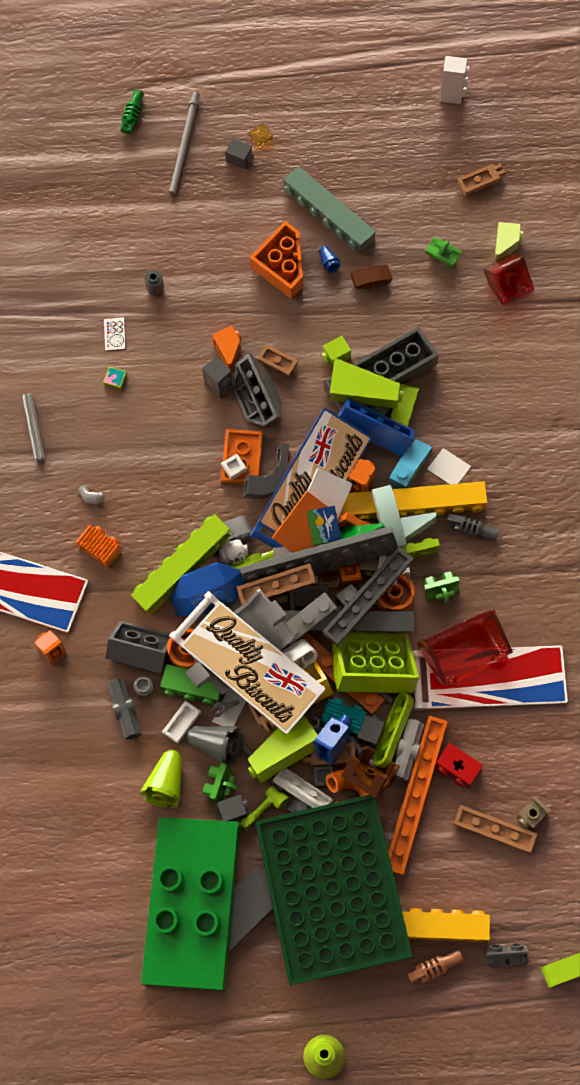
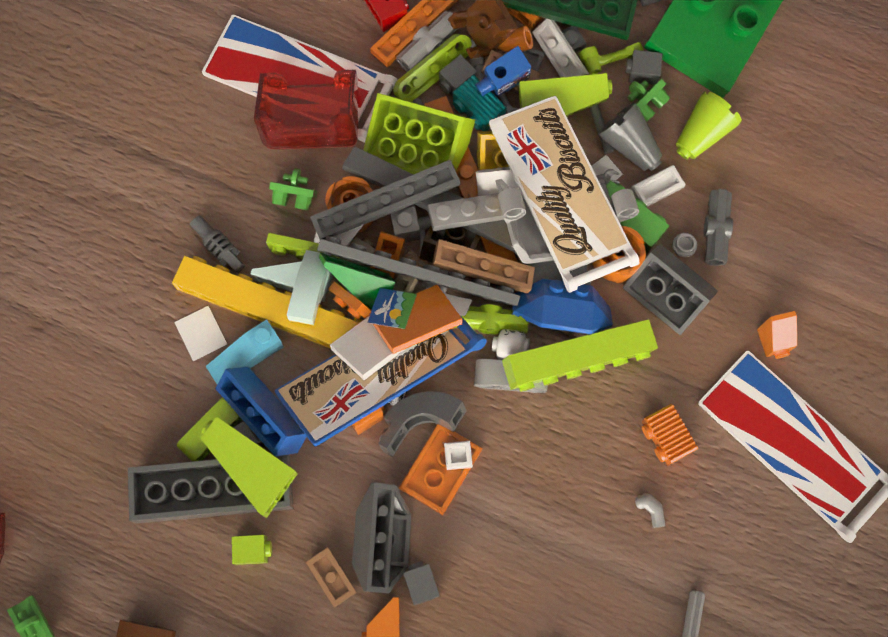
camera: 160 degrees left, 5 degrees up
orange brick [349,459,376,493] -> none

